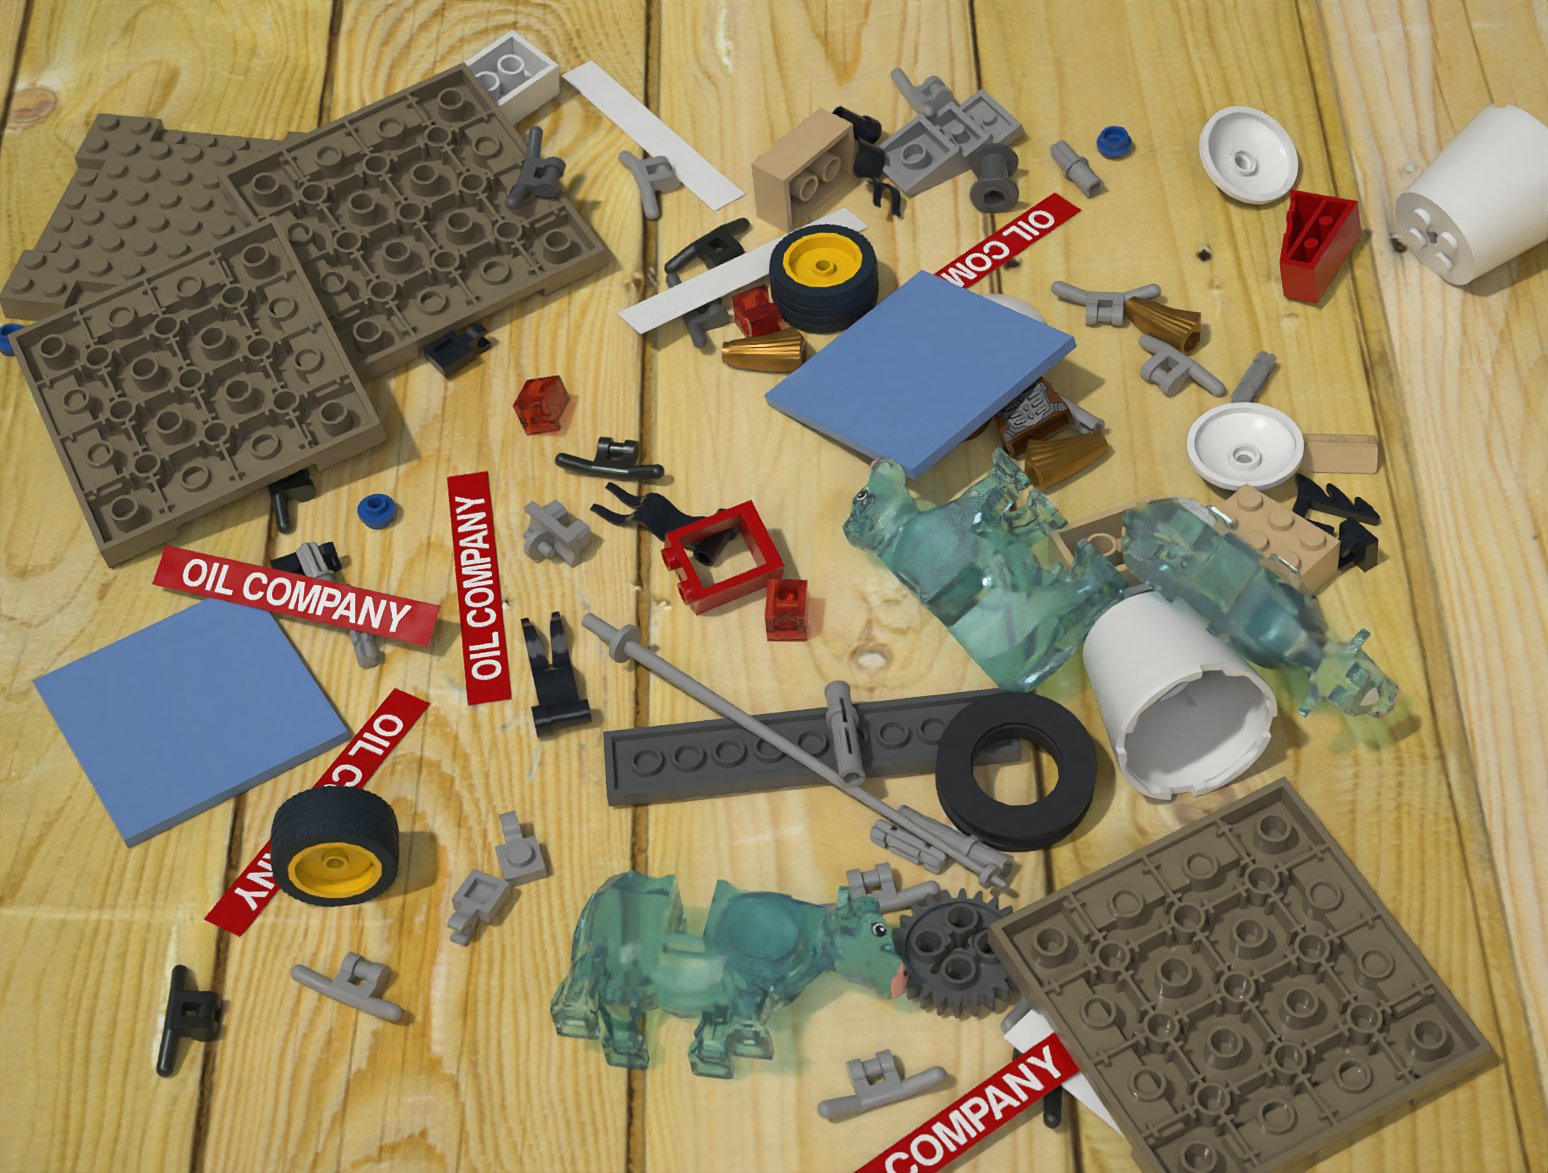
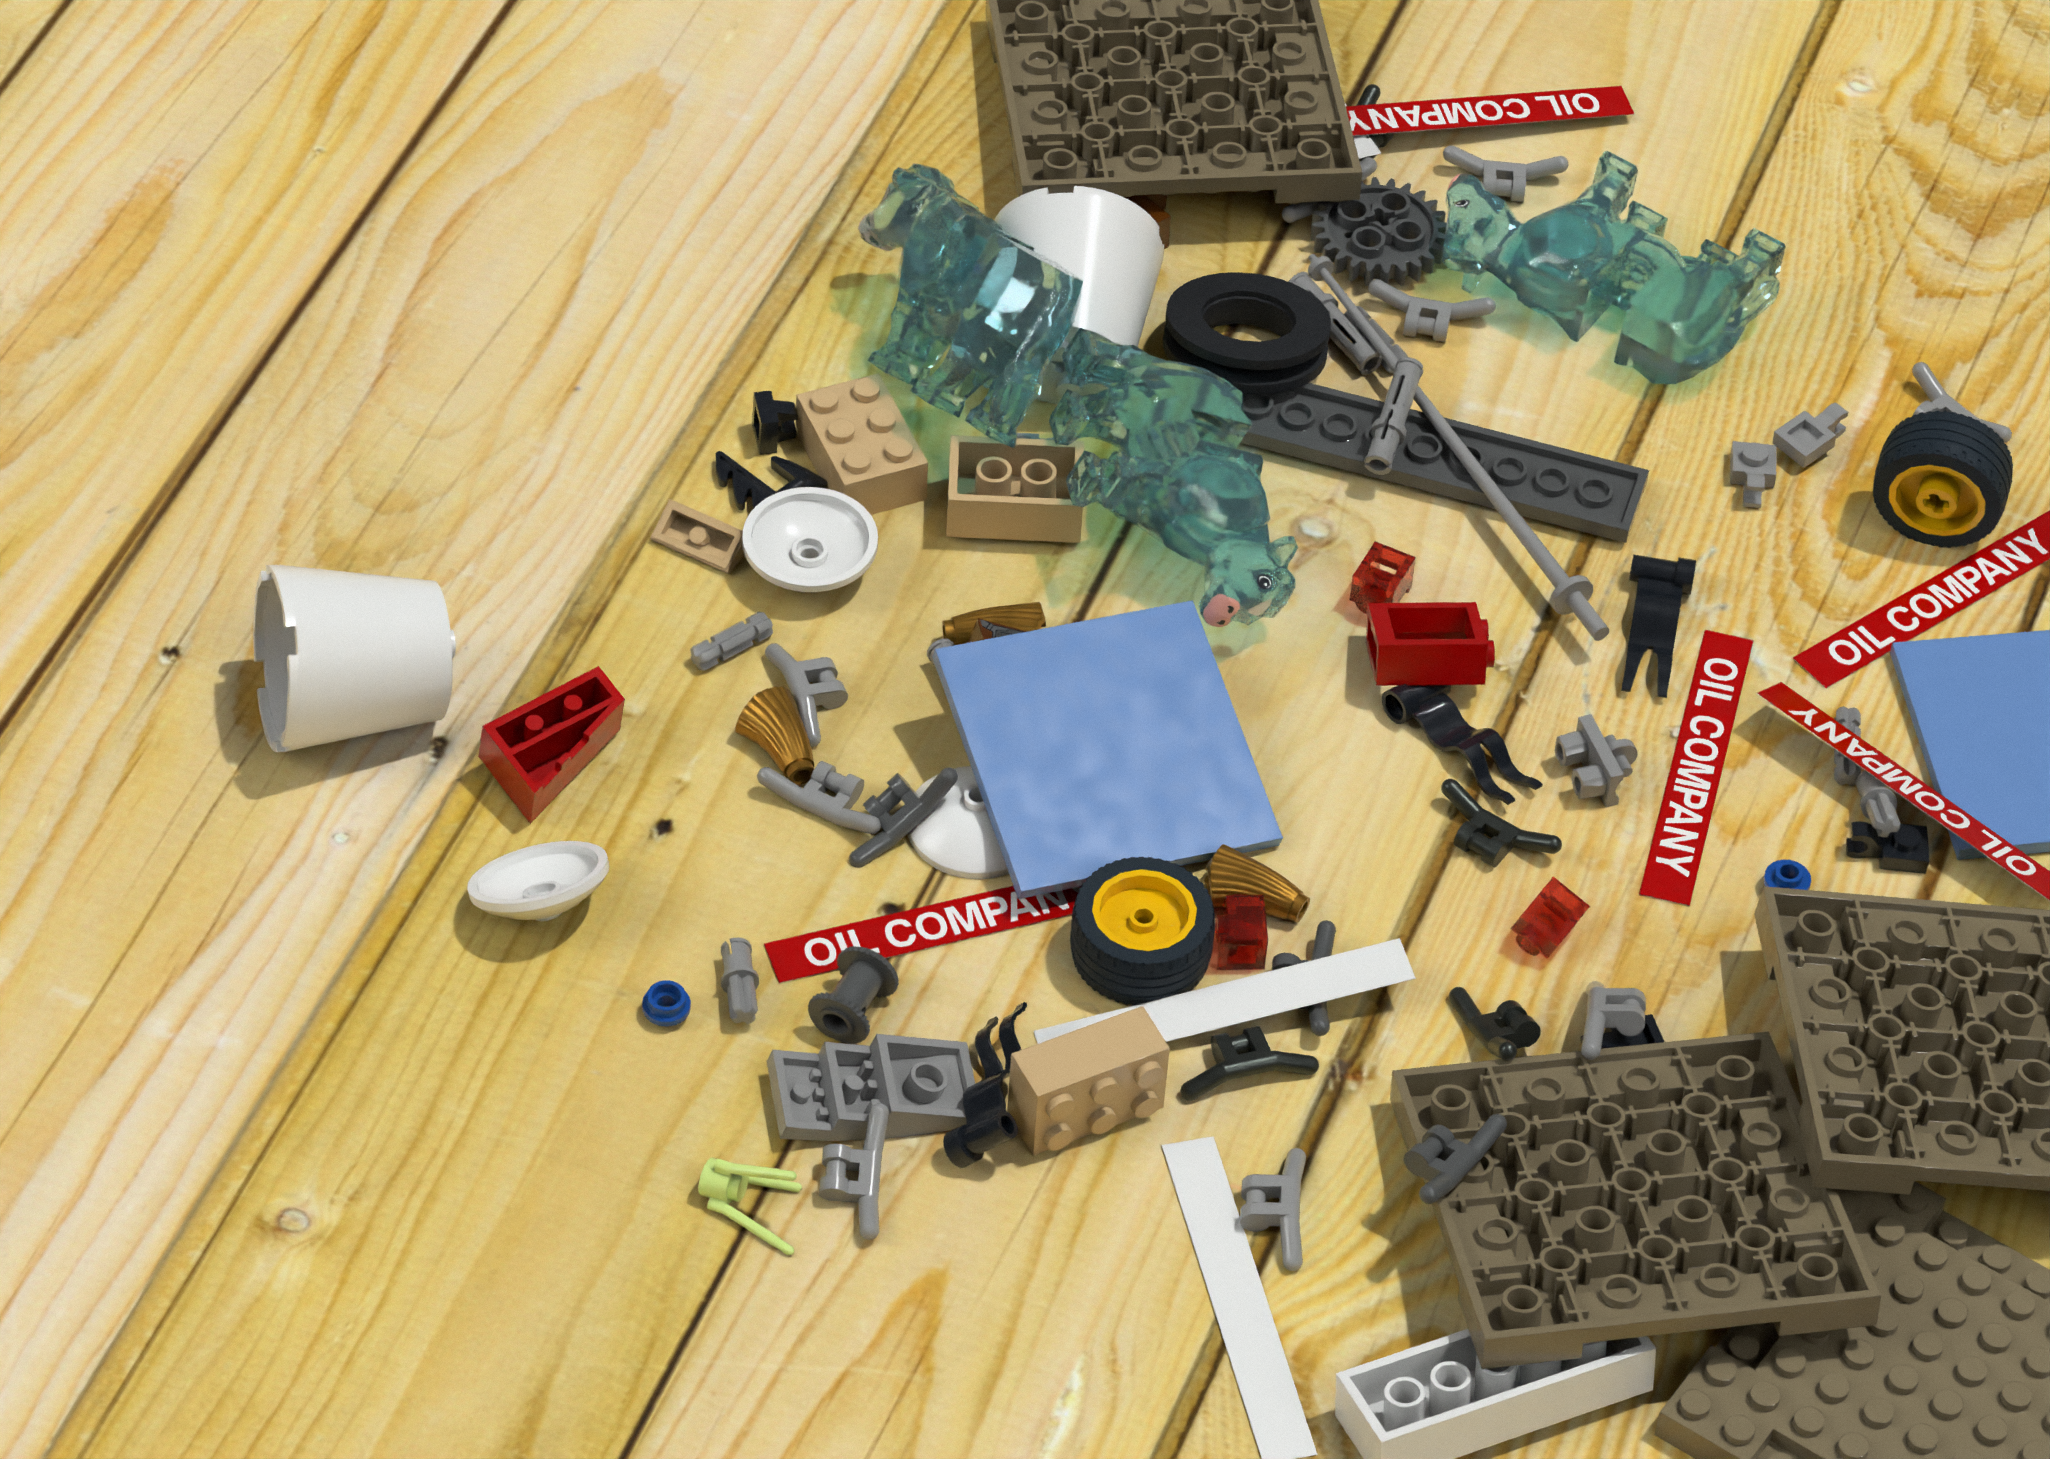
camera: 165 degrees left, 0 degrees up
none -> yellowish green plant [698,1158,802,1255]
none -> dark grey piece [849,767,958,868]
none -> pearl dark grey piece [1449,987,1541,1060]
none -> light grey piece [1581,981,1646,1060]

